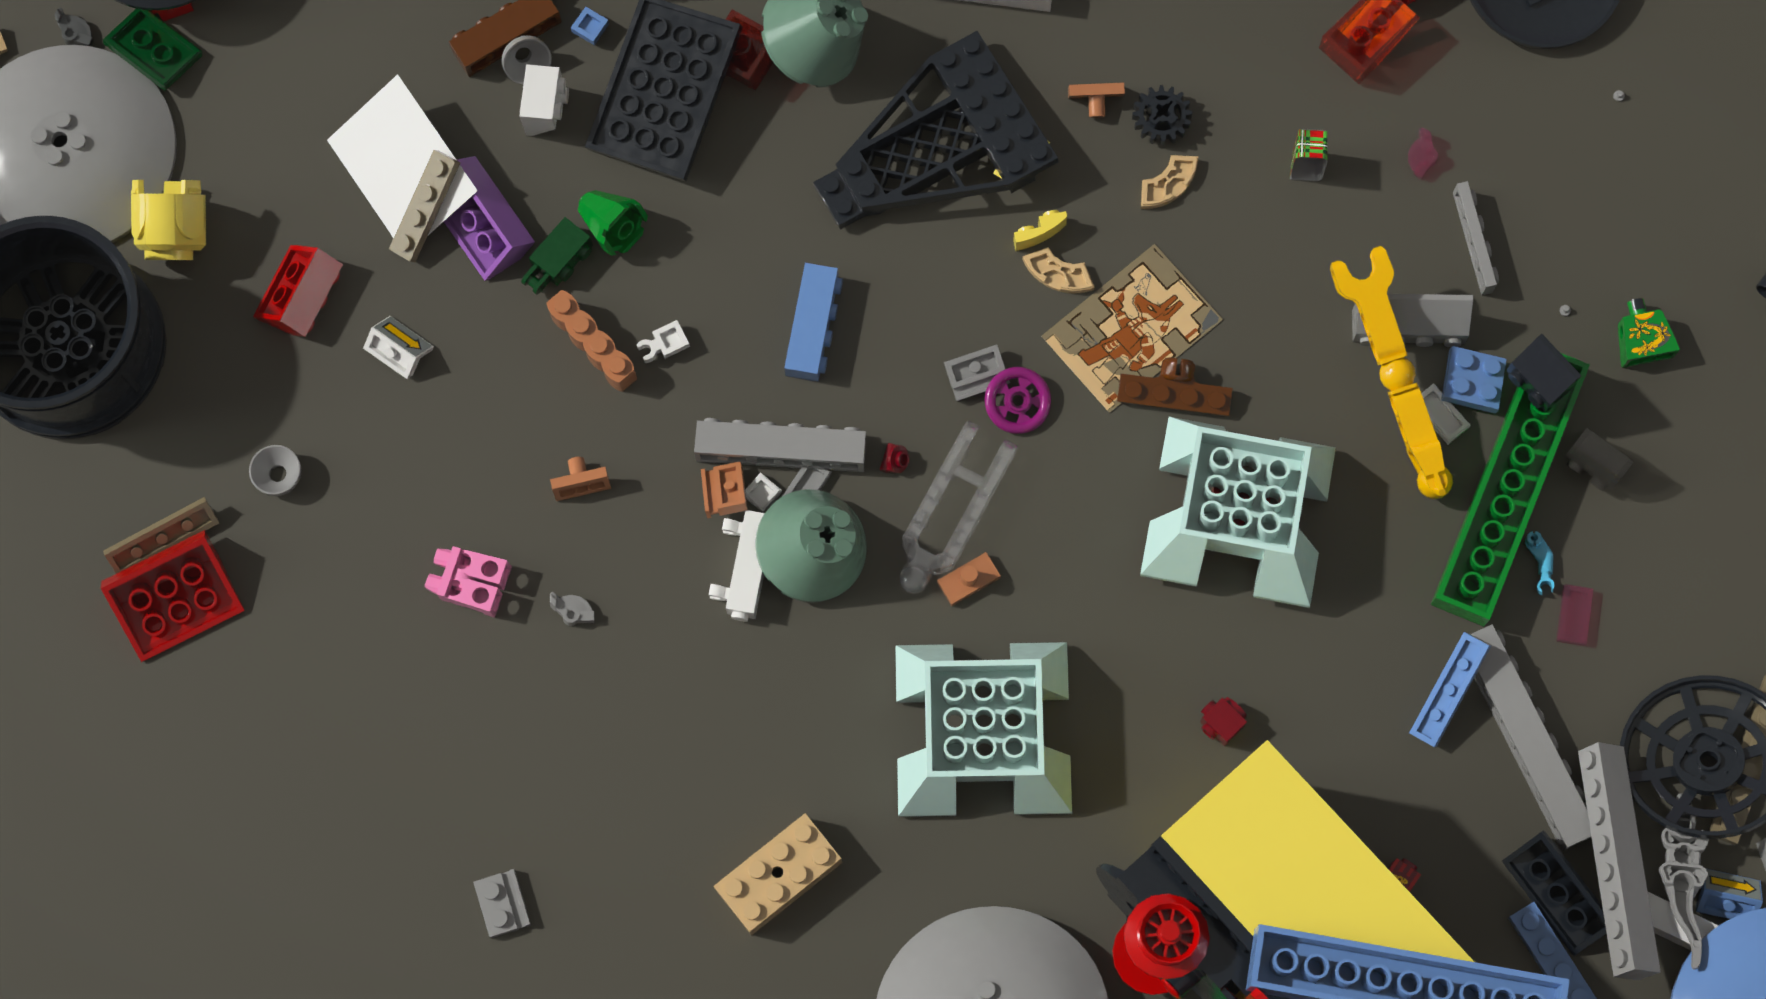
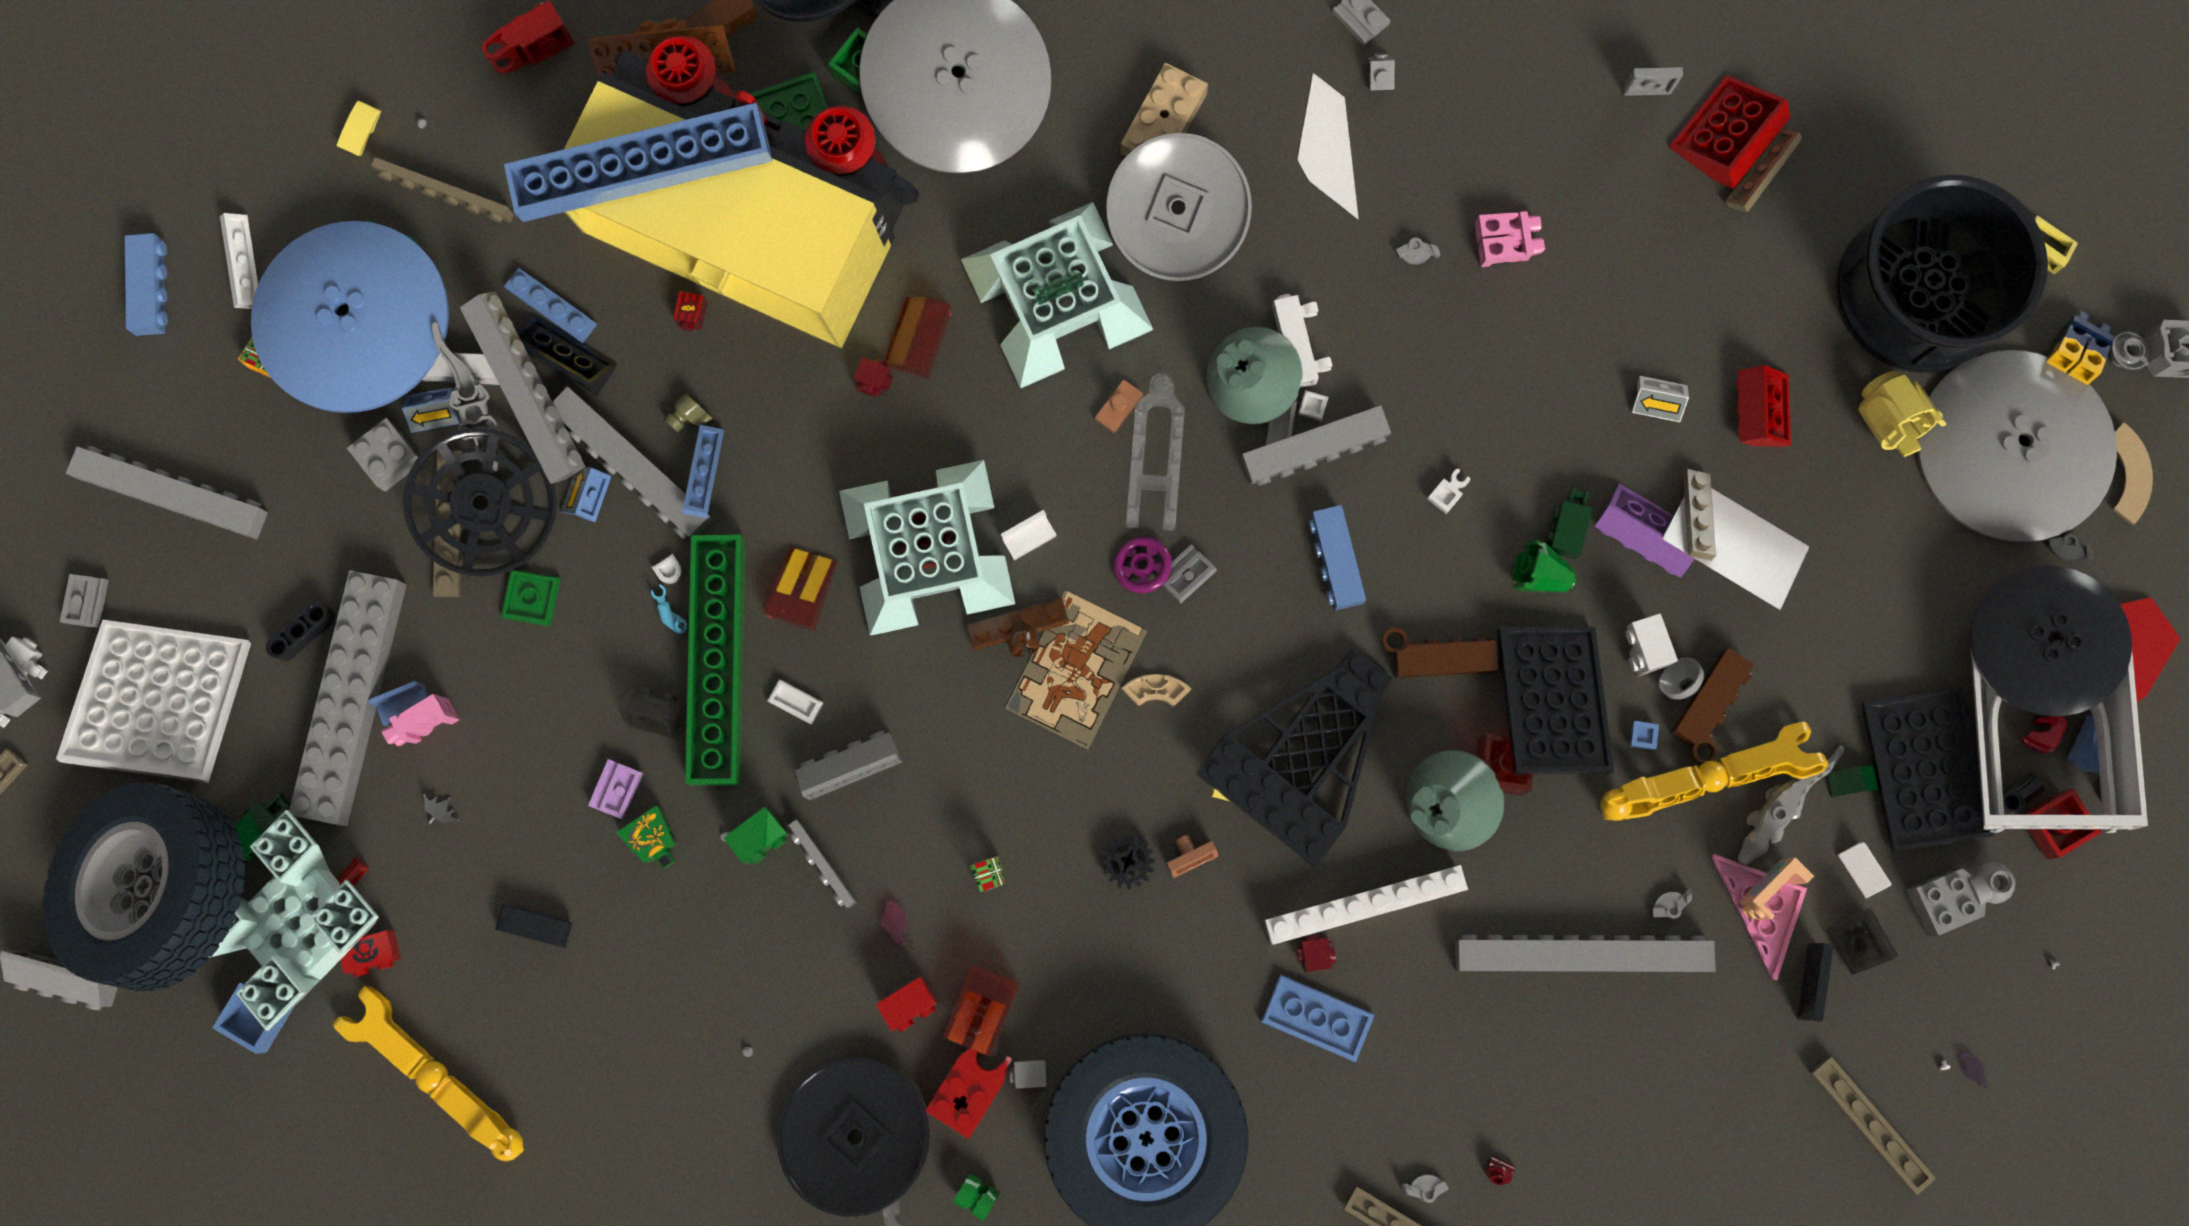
camera: 155 degrees right, 5 degrees up
dark green tile [103,9,202,91] -> none
light grey piece [249,445,301,496] -> none
nougat brick [546,290,637,392] -> none
nougat tile [550,457,611,501] -> none
nougat plate [701,461,748,519] -> none
dark red plate [880,443,909,473] -> none
light yellow slope [1013,210,1067,251] -> none
tan tile [1141,155,1198,209] -> none
yellow piece [1330,246,1453,499] -> none
medium blue plate [1441,346,1506,414] -> none
black slope [1506,334,1581,412] -> none
clear pink tile [1556,584,1593,646] -> none
none -> green tile [501,570,561,627]
none -> medium blue panel [560,467,611,522]
none -> lavender plate [588,759,643,820]
none -> white tile [652,554,682,584]
none -> olive piece [664,393,712,432]
none -> green slope [723,807,789,865]
none -> clear red slope [763,547,837,632]
none -> red brick [875,977,939,1033]
none -> clear red slope [884,297,952,379]
none -> white panel [1001,510,1057,560]
none -> clear green slope [1032,270,1084,305]
none -> light grey dish [1106,133,1252,281]
none -> white sticker [1298,73,1359,220]
none -> light grey bracket [1368,53,1395,90]
none -> reddish brown hinge [1381,628,1499,678]
none -> light grey tile [1623,67,1683,96]

